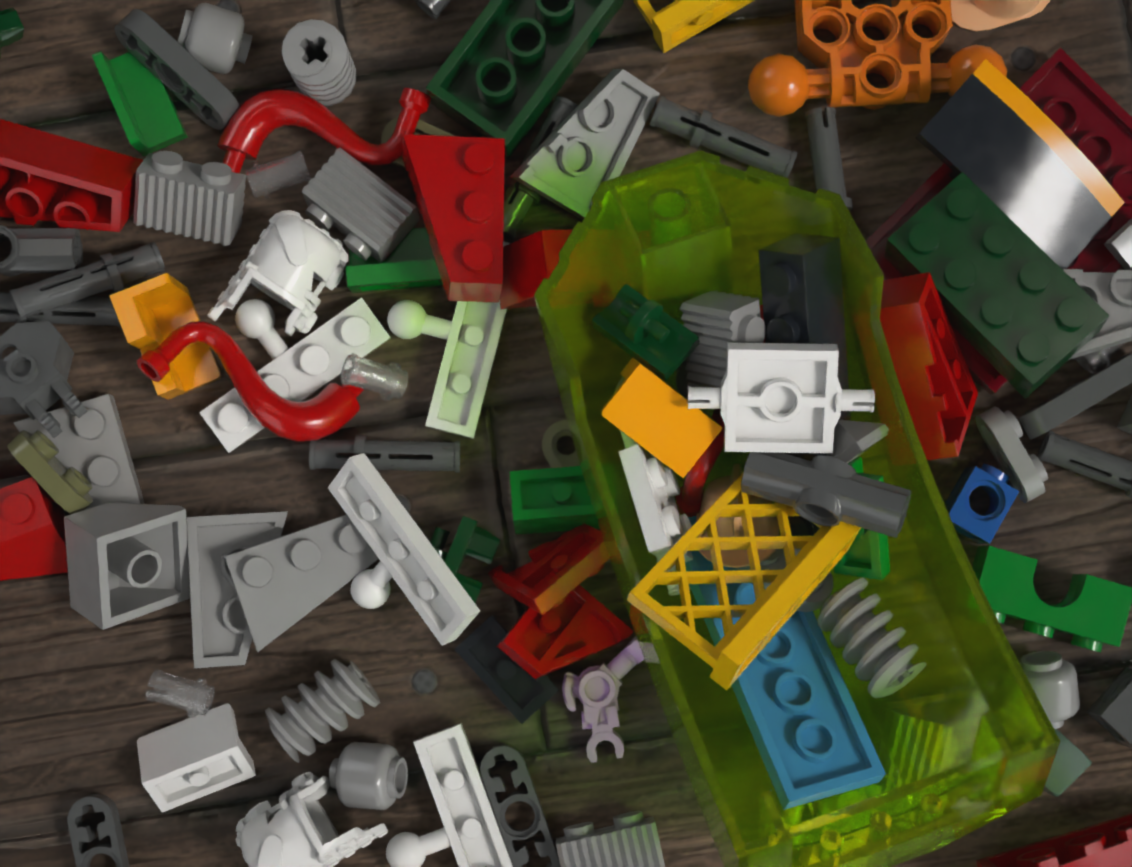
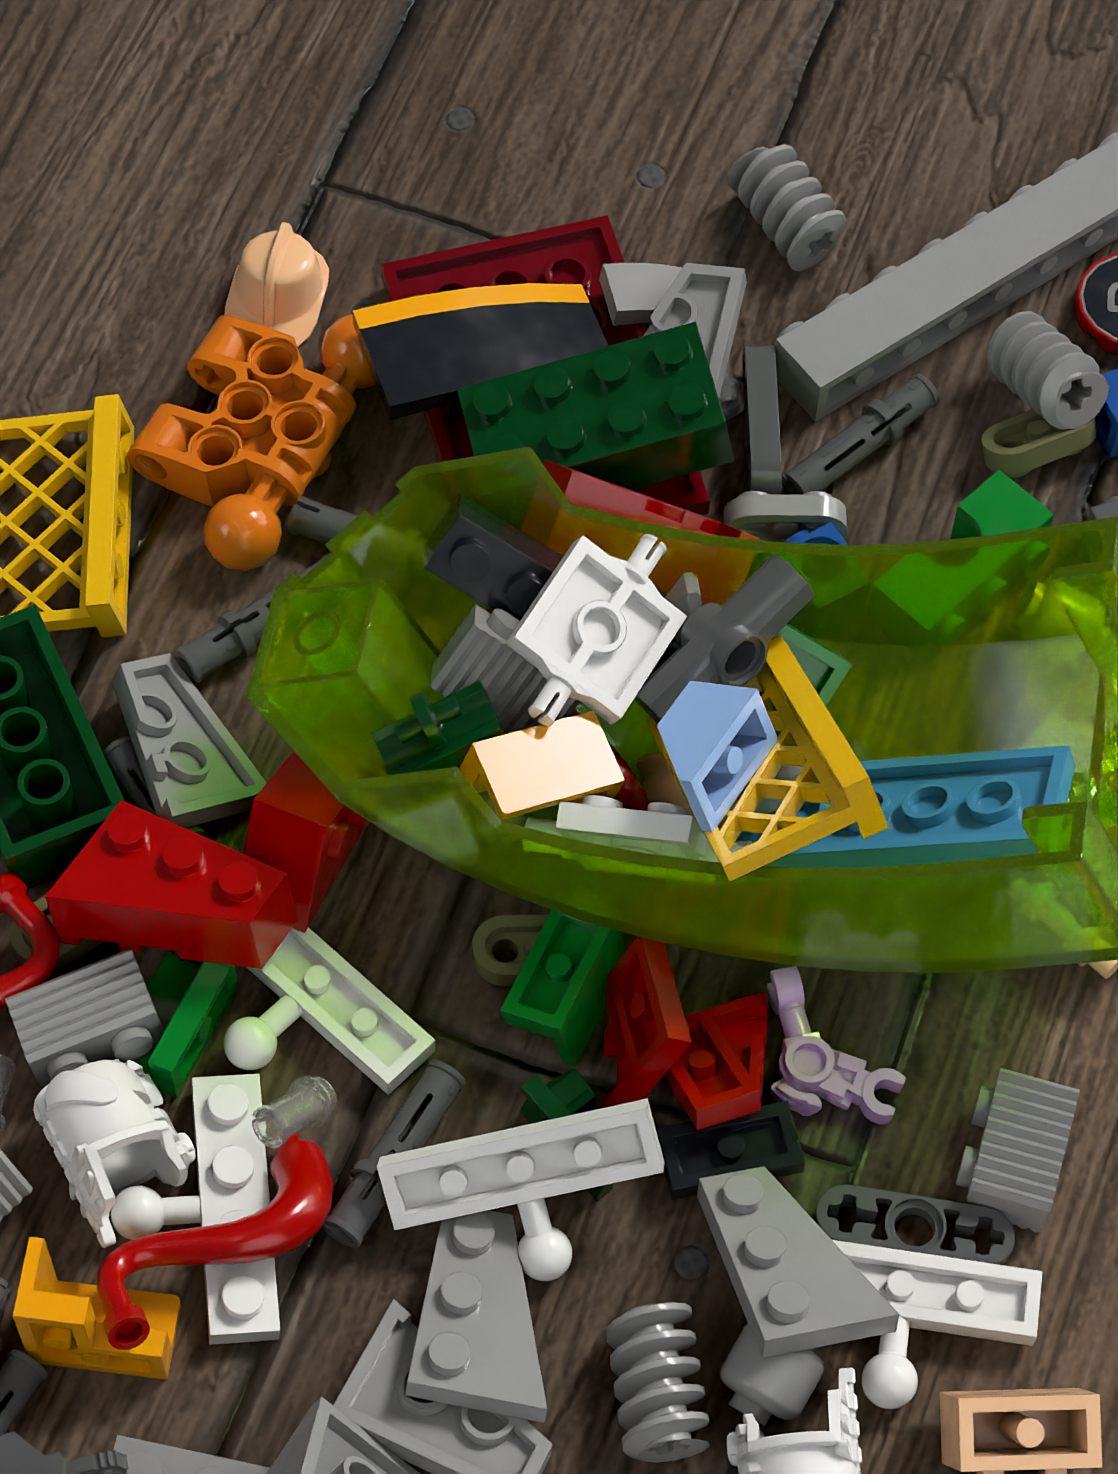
camera: 60 degrees left, 25 degrees down
light grey piece [817,578,927,698] -> none
none -> light blue slope [657,681,778,833]
none -> light grey wing [697,1166,900,1358]

